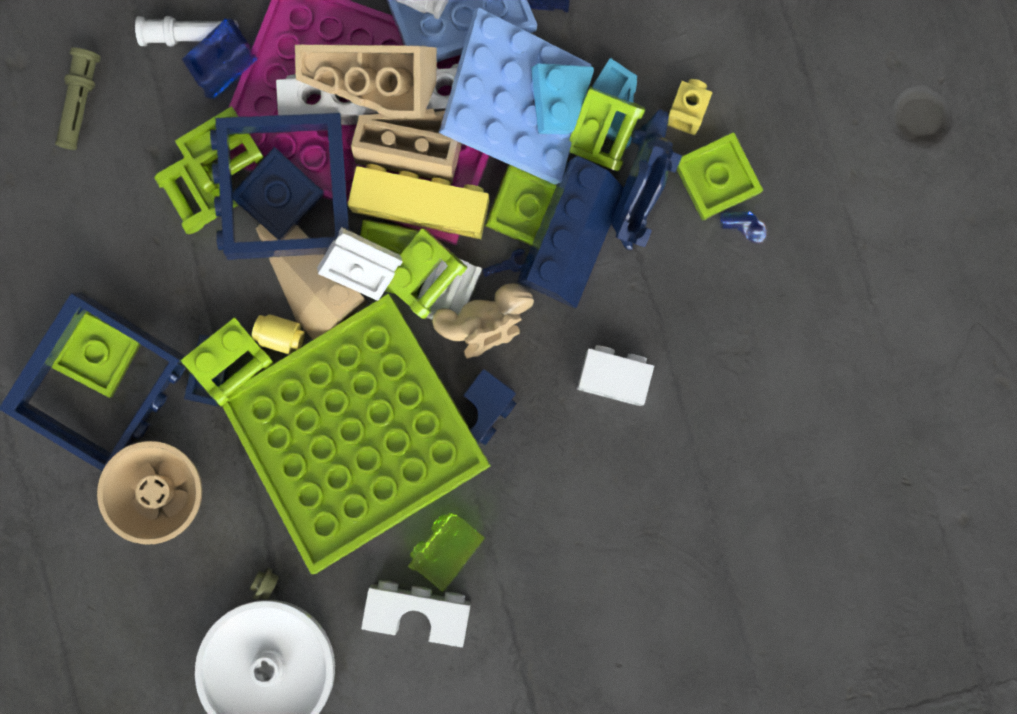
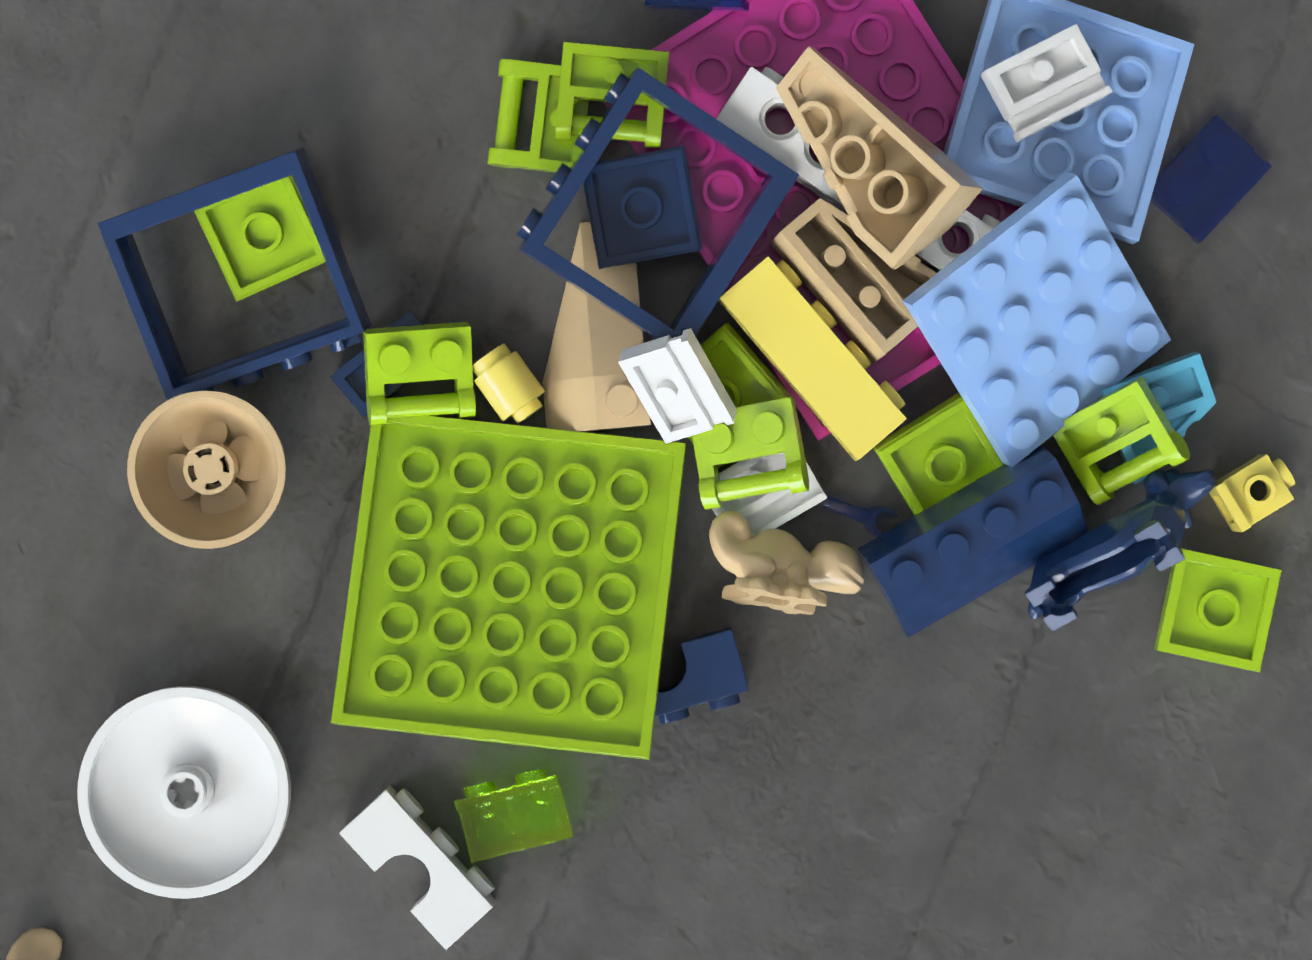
camera: 40 degrees right, 5 degrees up
olive plate [249,567,279,600] -> none
medium azure wing [531,63,594,134] -> none
white brick [577,345,654,406] -> none
clear blue arm [720,212,767,244] -> none

